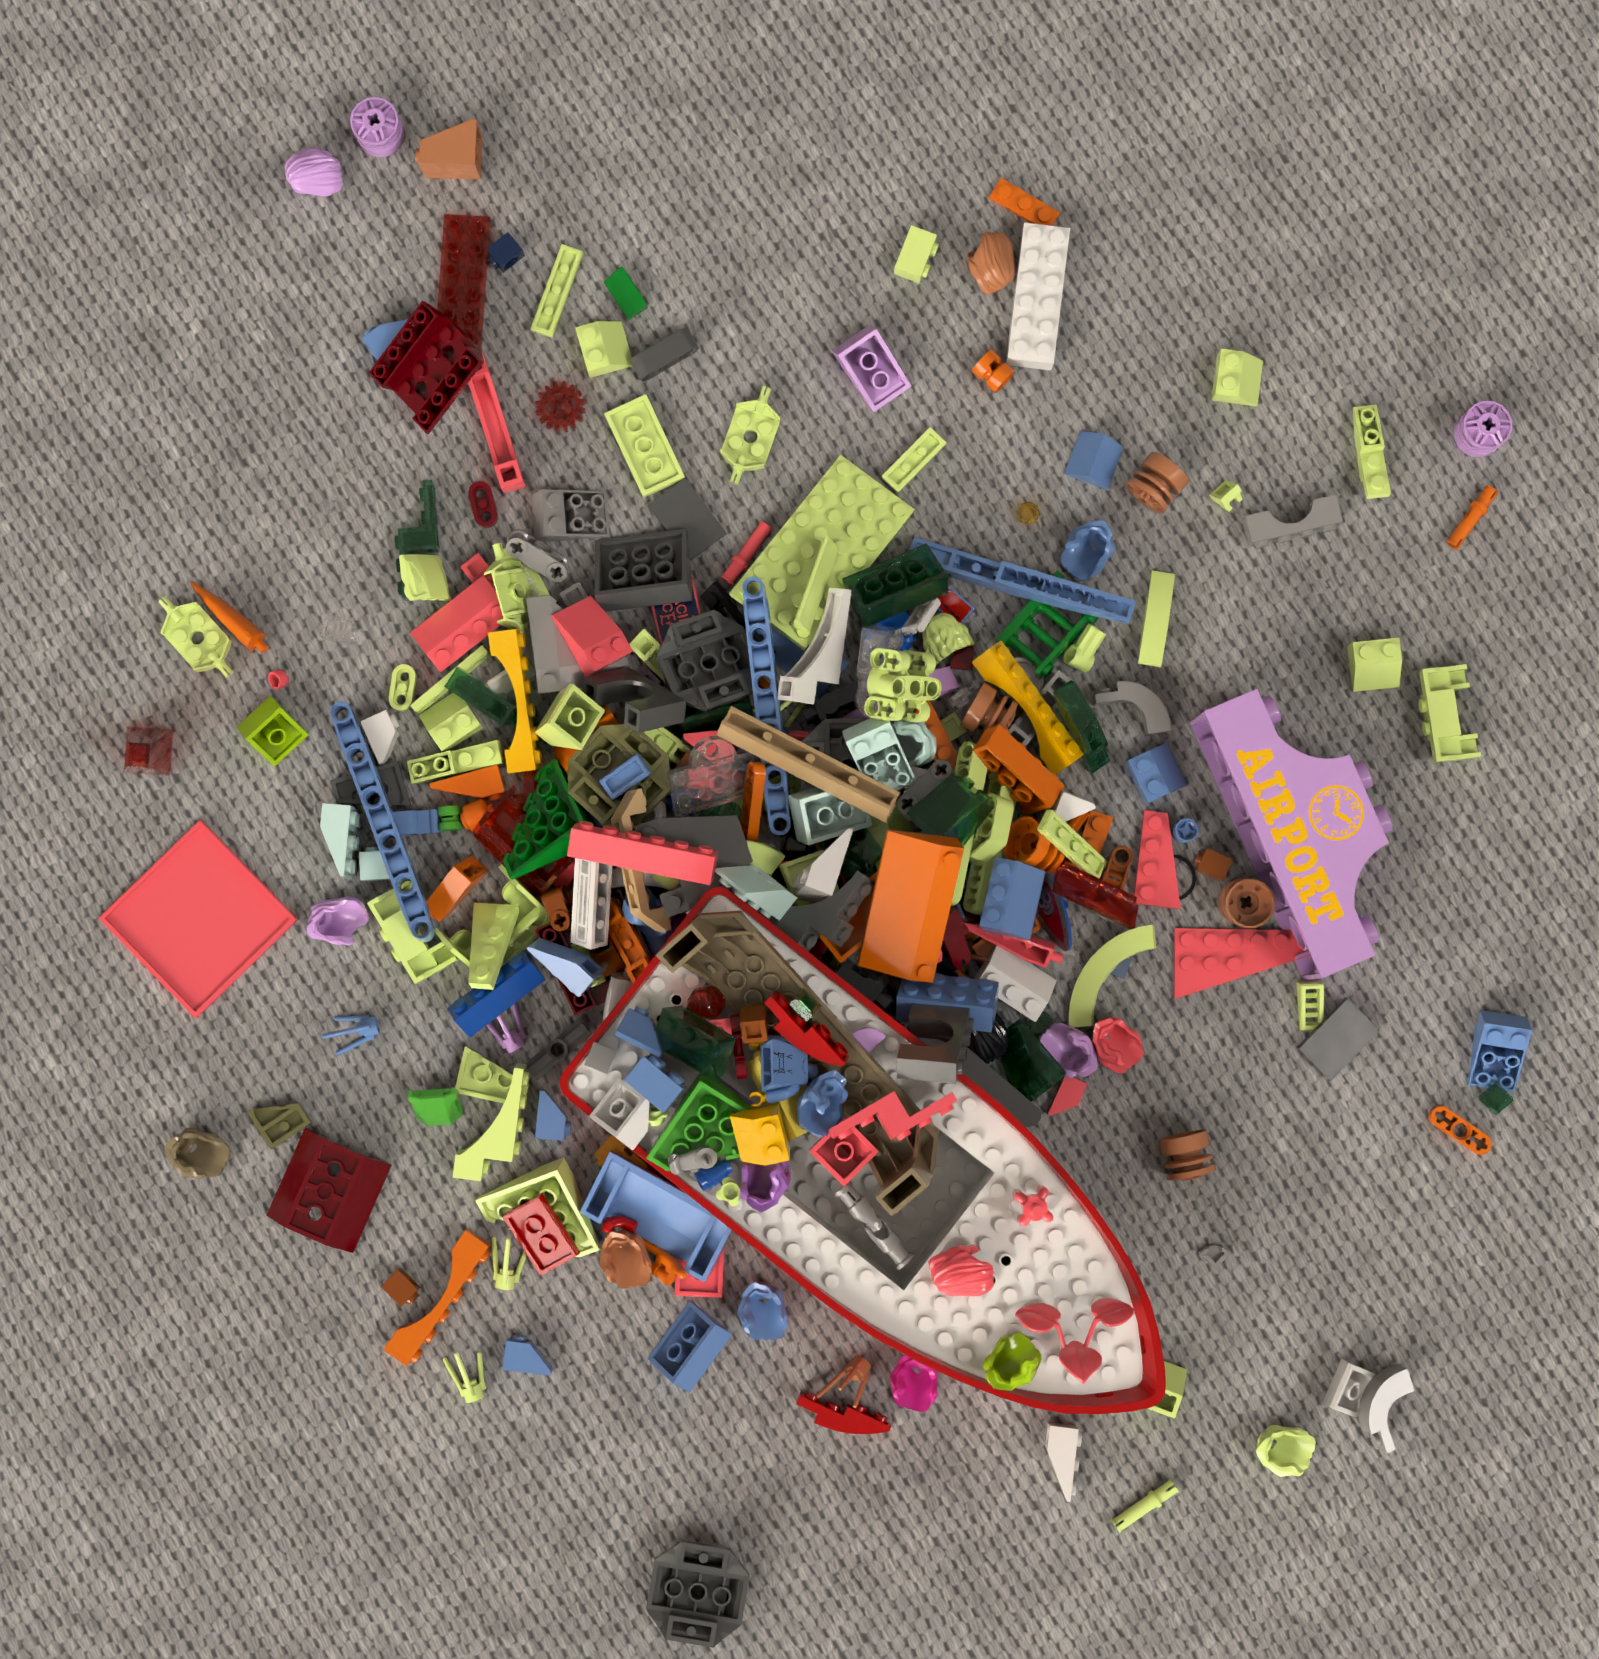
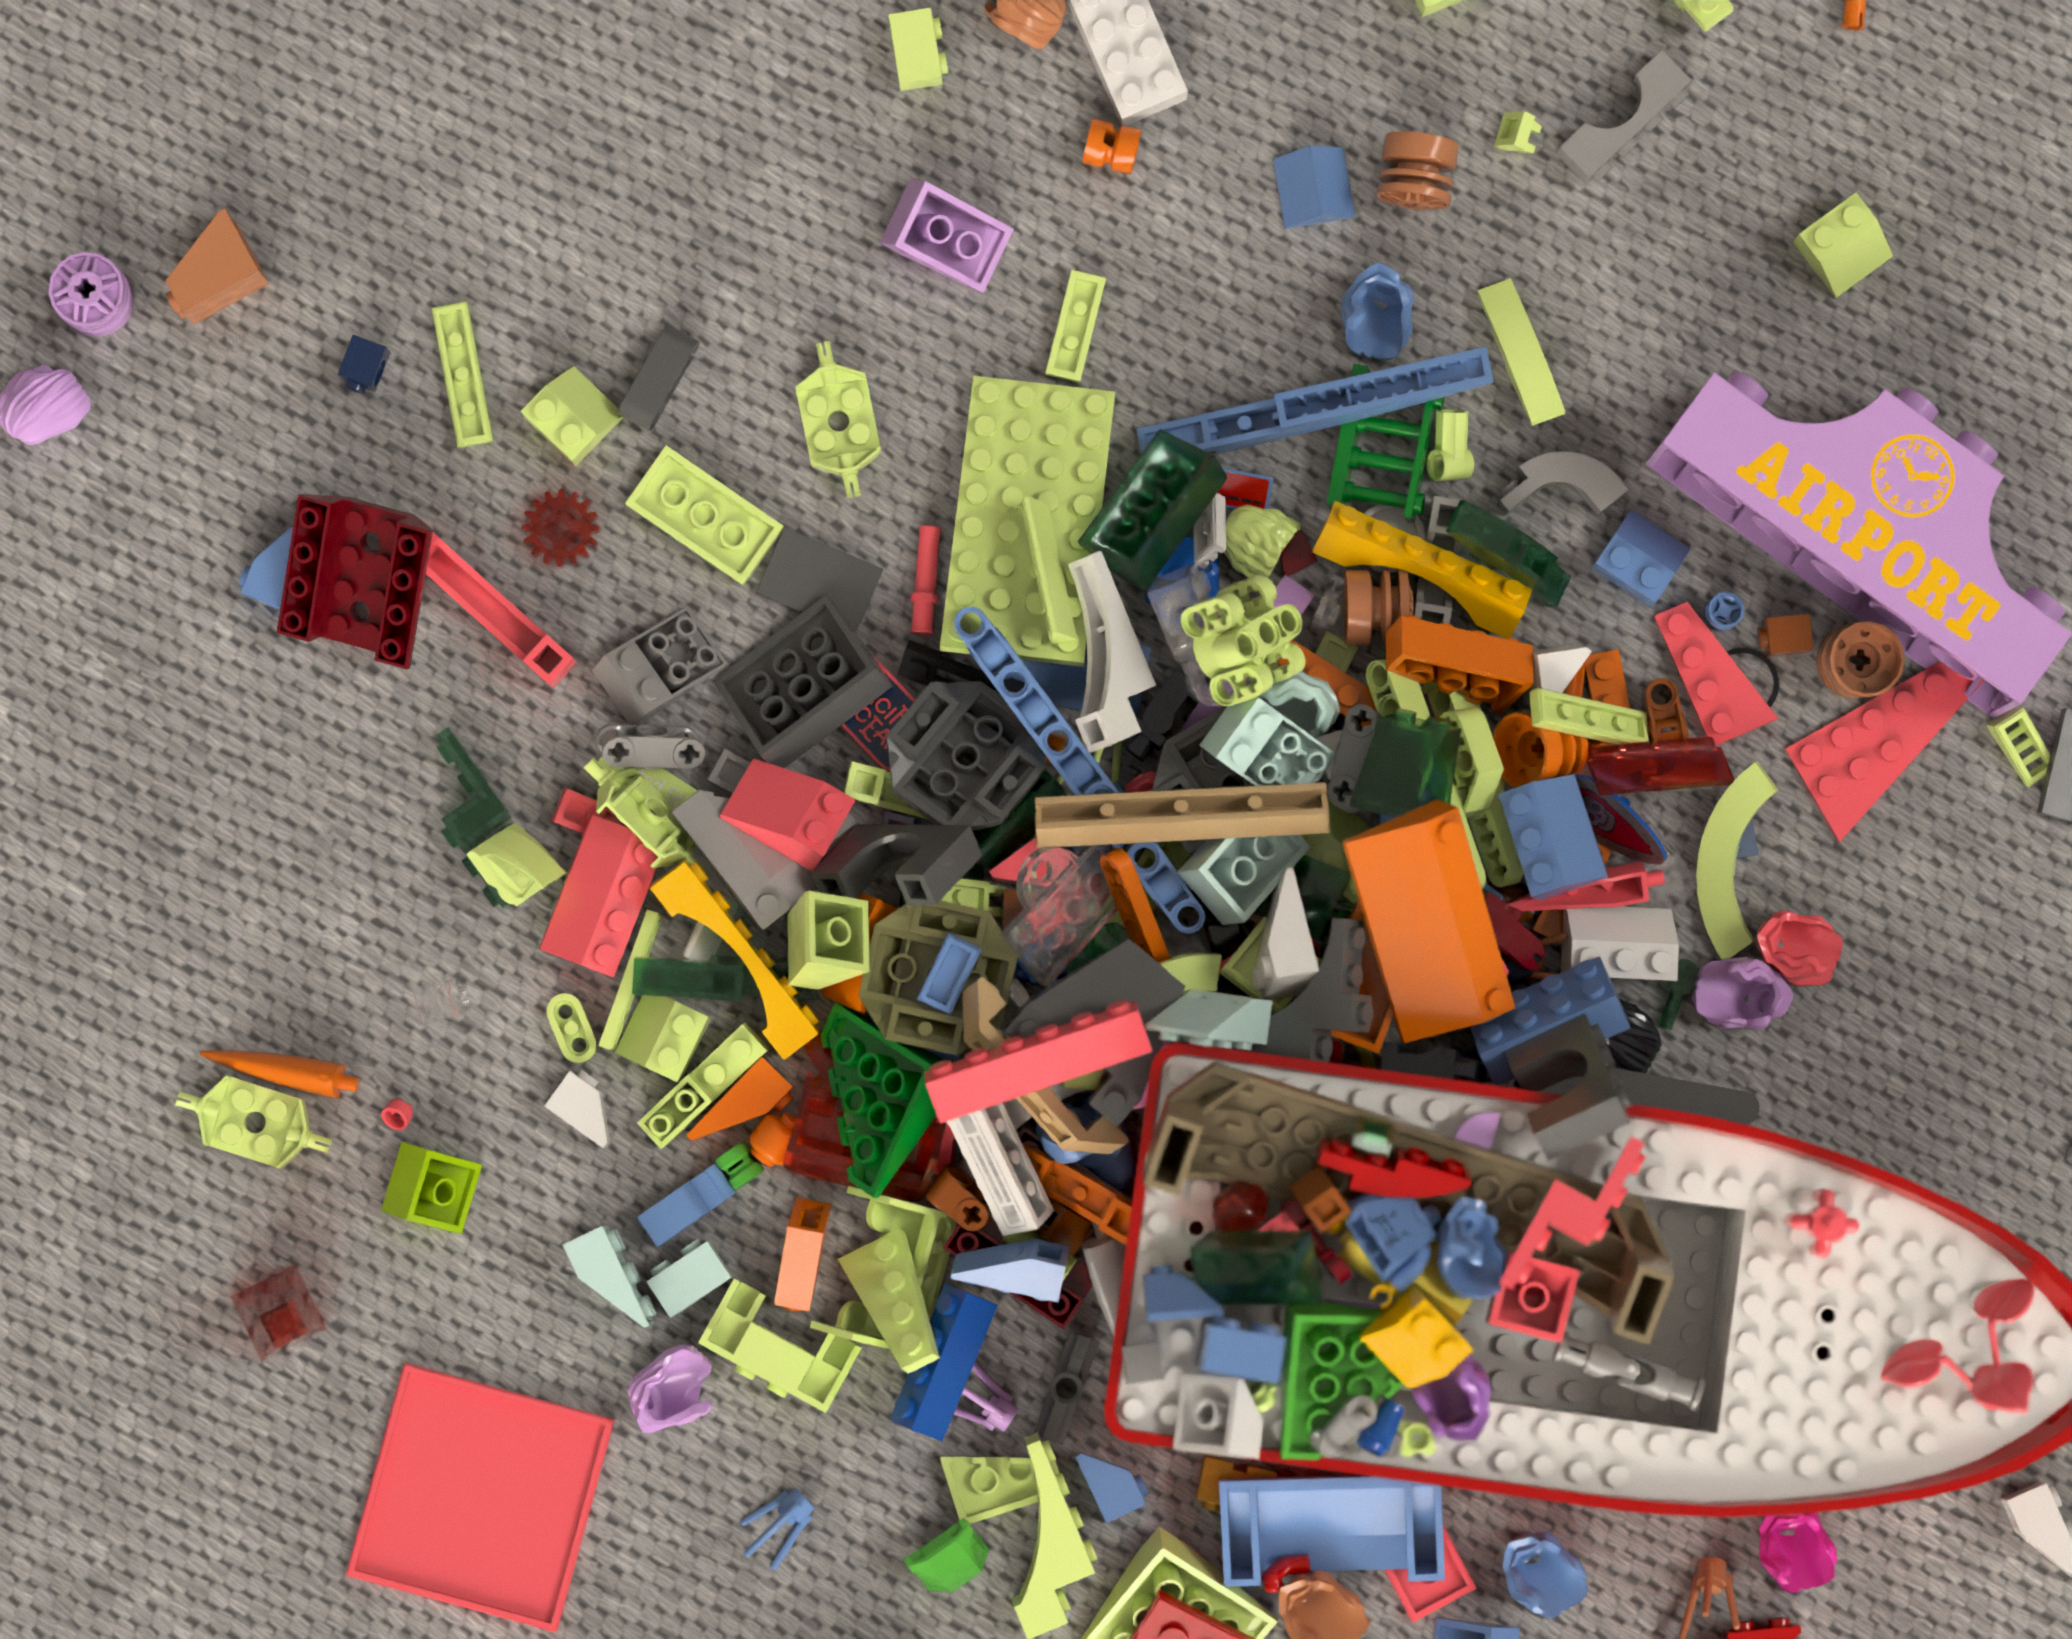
camera: 30 degrees left, 0 degrees up
medium blue beam [330,701,435,942] -> none
dark grey wing [330,760,412,806] -> none
clear red plate [437,214,491,351] -> none
dark red plate [468,481,498,528] -> none
green slope [604,267,648,320] -> none
orange piece [642,1238,687,1286] -> none
coral hair [928,1244,994,1296] -> none
lime hair [983,1331,1042,1391] -> none
clear green slope [999,1018,1066,1102] -> none
clear yellow tile [1016,502,1040,526] -> none
coral tile [1047,1076,1087,1115] -> none
nougat wheel [1158,1129,1216,1181] -> none
yellowish green bracket [1418,664,1481,763] -> none

